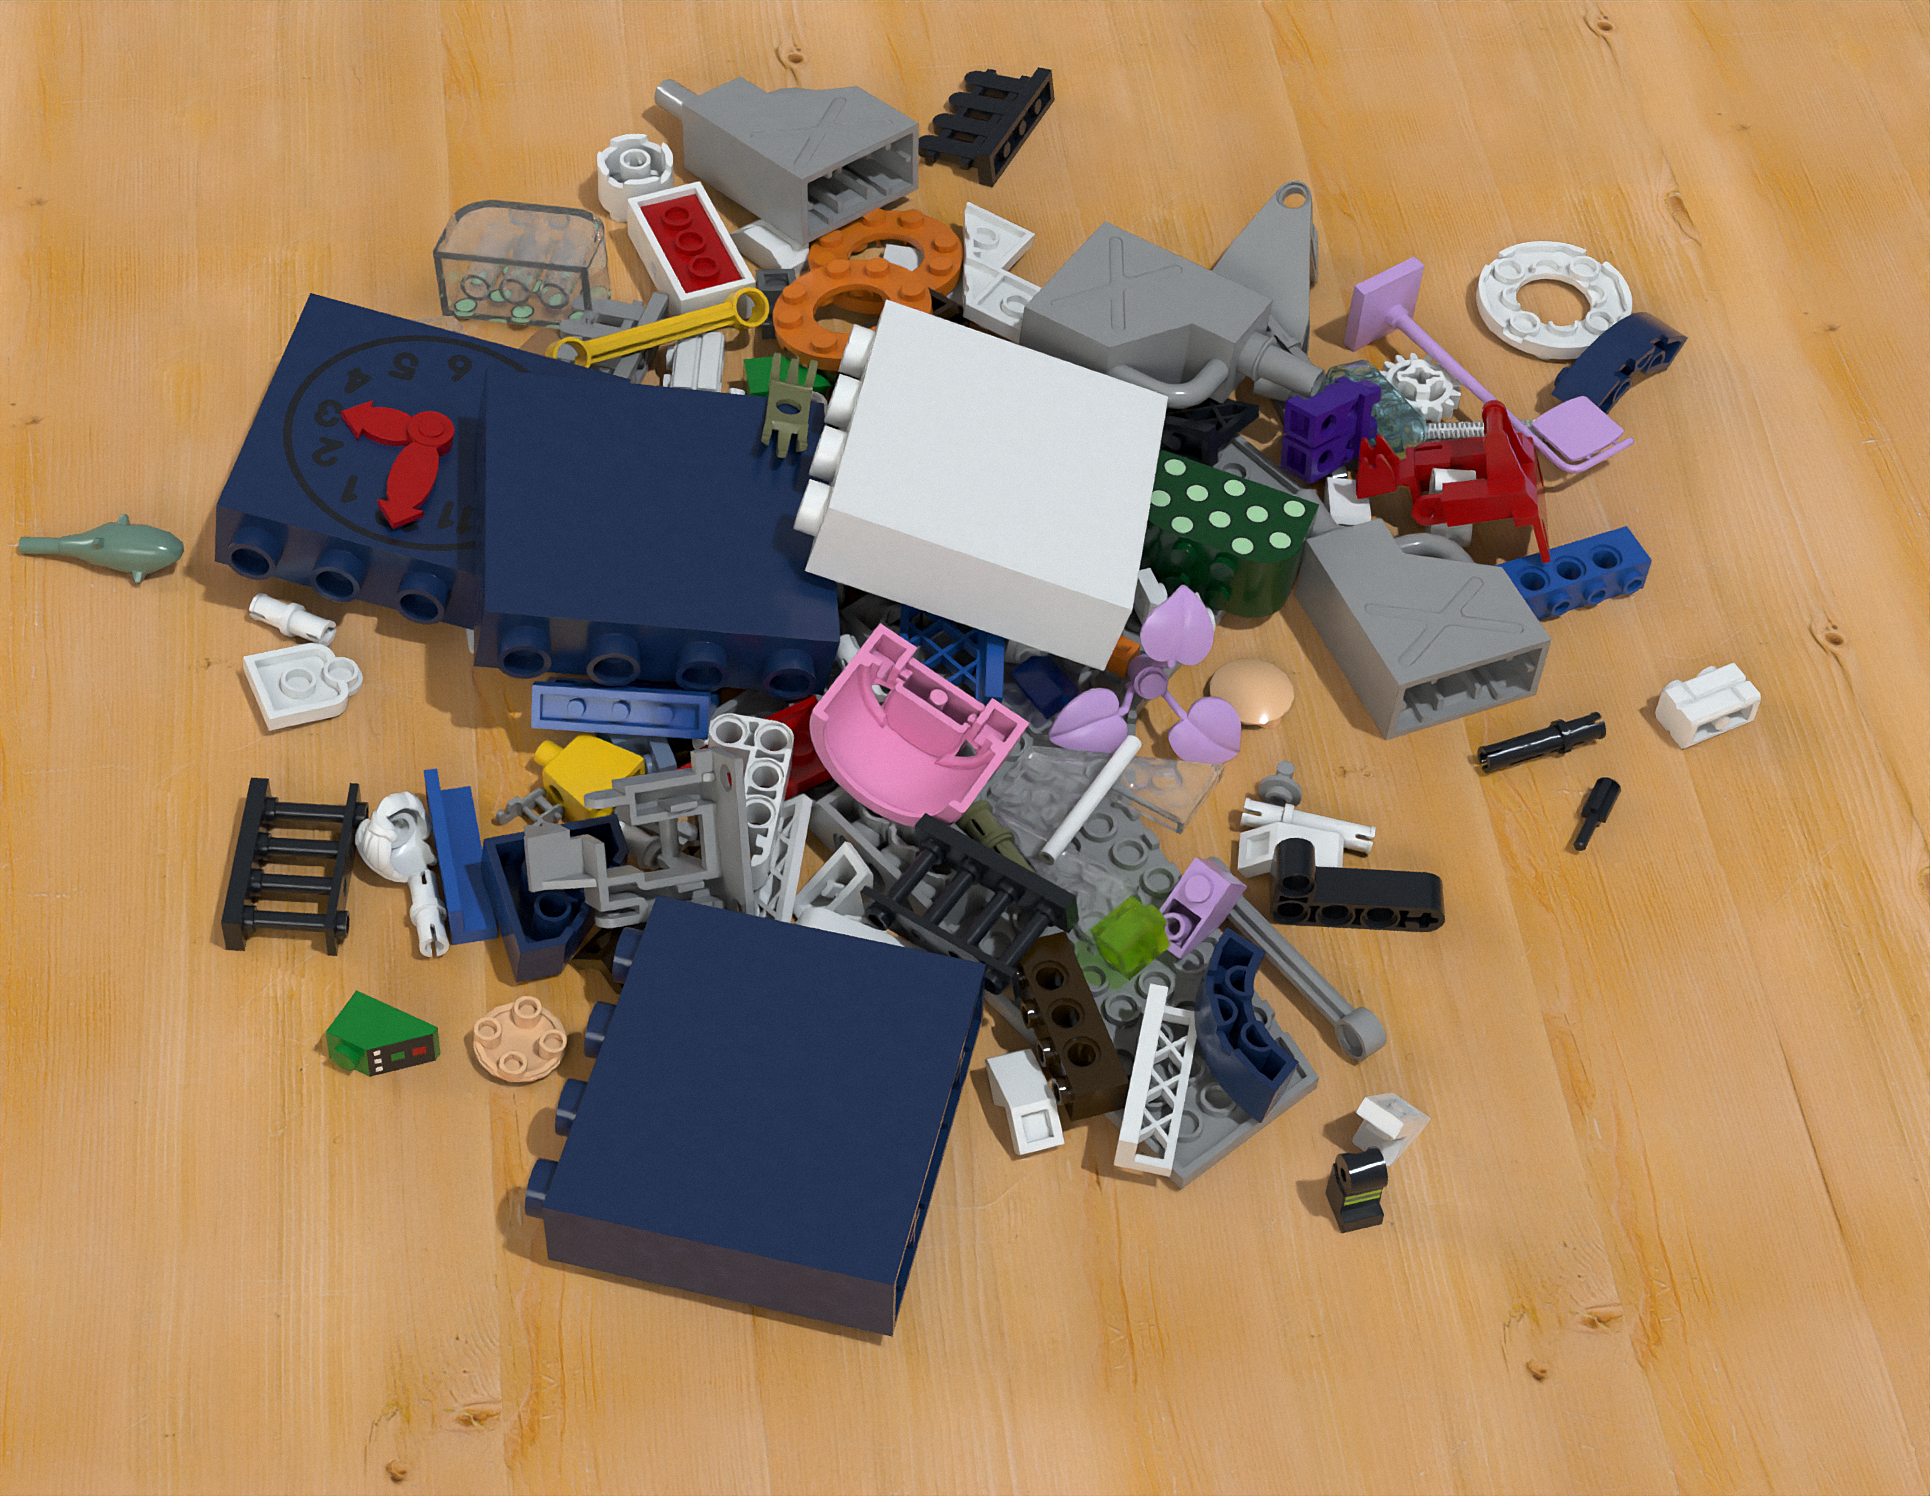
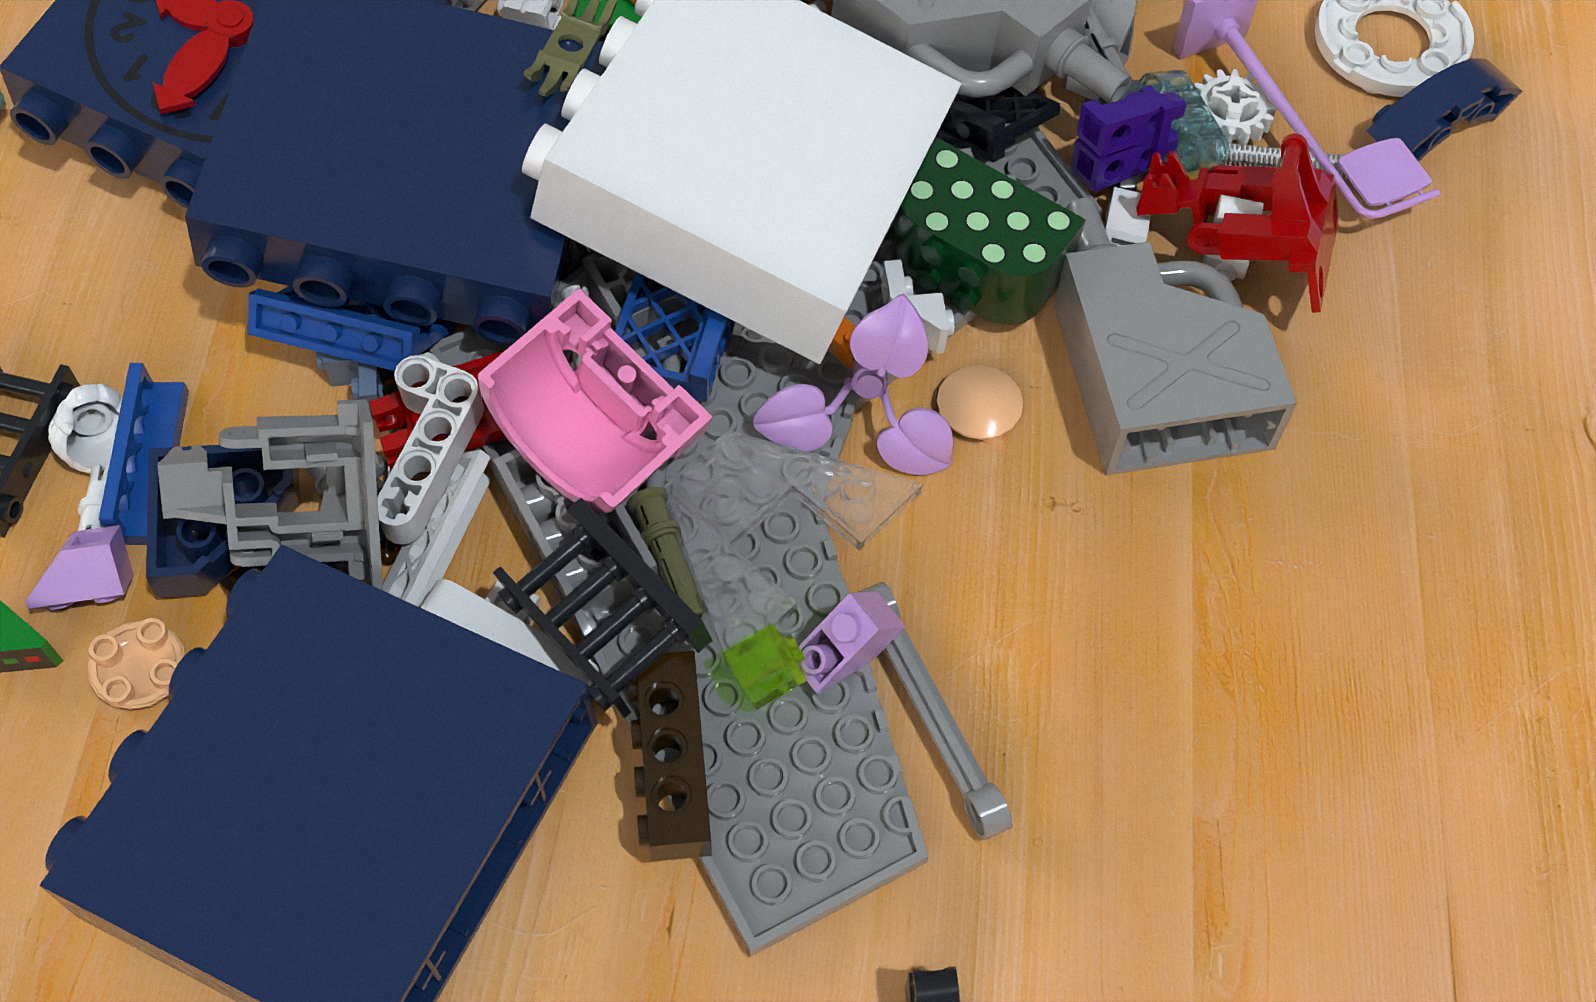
camera: 15 degrees right, 10 degrees up
white plate [243,643,363,731] -> none
white pin [249,593,336,646] -> none
light grey piece [496,788,565,827] -> none
yellow torso [534,733,645,822] -> none
white slope [793,841,873,918] -> none
white slope [985,1048,1065,1155] -> none
clear blue piece [1010,656,1080,720] -> none
white piece [1039,735,1142,865] -> none
white fence [1114,983,1197,1177] -> none
dark blue brick [1194,927,1299,1123] -> none
white slope [1237,822,1344,878] -> none
white pin [1240,798,1376,855] -> none
light grey plate [1258,761,1302,807] -> none
black beam [1269,838,1445,932] -> none
white slope [1352,1092,1431,1166] -> none
black pin [1477,712,1606,773] -> none
blue brick [1495,526,1652,620] -> none
black axle [1573,777,1621,851] -> none
white brick [1655,663,1761,749] -> none
none -> lavender slope [26,525,134,610]

